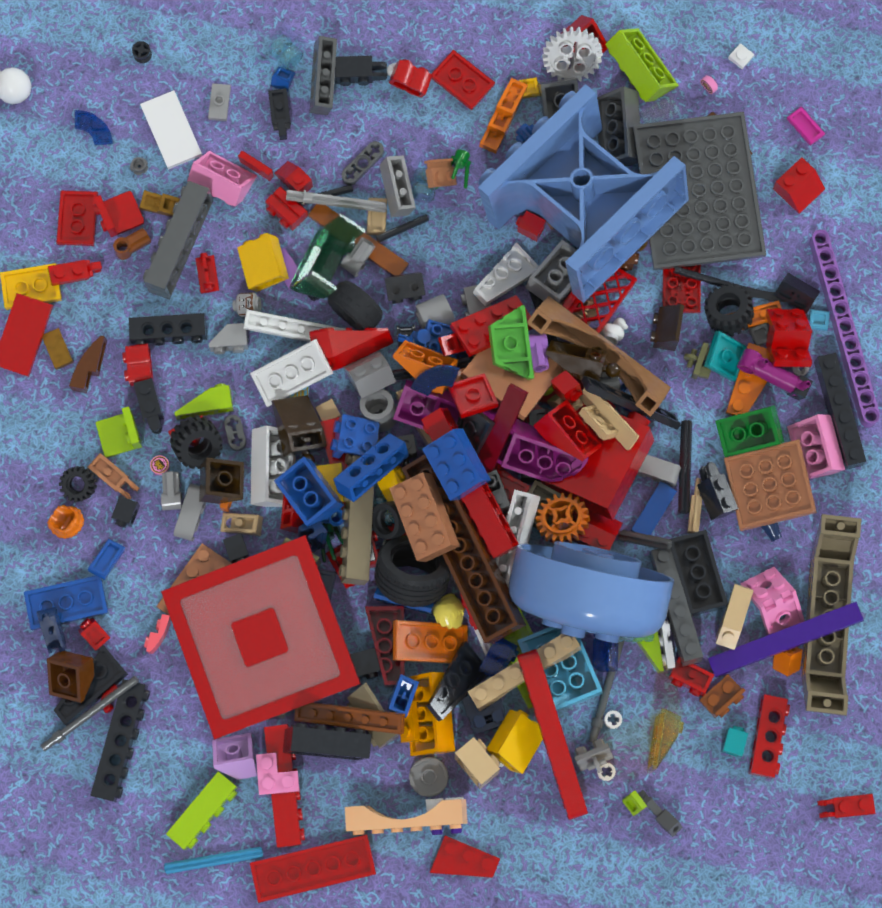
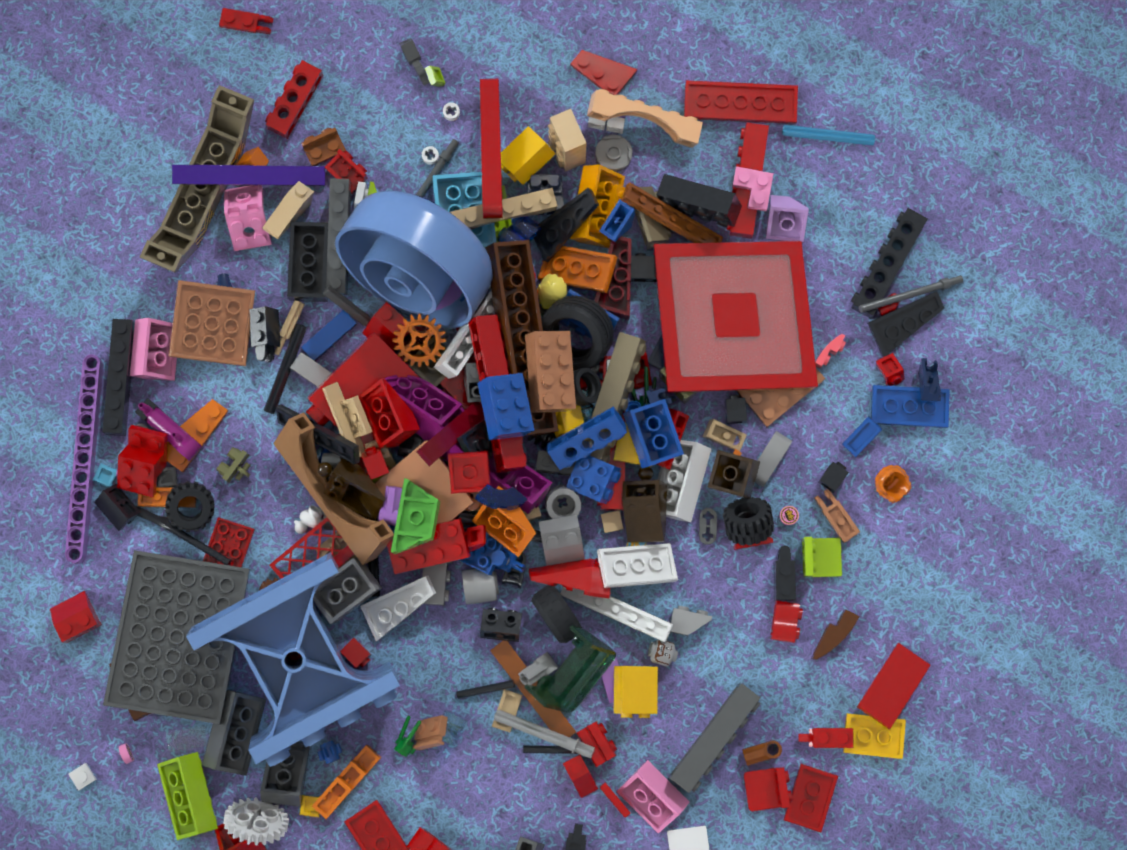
camera: 165 degrees left, 5 degrees up
pearl gold tile [42,328,74,370] -> none
reddish brown slope [47,651,94,703] -> none
black tyre [59,466,97,502] -> none
black brick [129,313,207,346] -> none
flat silver plate [130,157,148,175] -> none
pearl gold slope [139,190,180,216] -> none
light grey piece [161,471,182,511] -> none
lime brick [166,771,238,850] -> none
lime slope [175,384,234,420] -> none
red hinge [195,253,219,294] -> none
dark grey beam [342,141,384,185] -> none
light grey brick [379,155,416,217] -> none
light grey hips [575,738,613,773] -> none
clear yellow slope [647,708,684,773] -> none
dark brown slope [650,304,684,351] -> none
teal tile [704,331,747,381] -> none
green slope [715,405,785,458] -> none
teal brick [721,726,748,757] -> none
dark pink tile [787,106,825,146] -> none

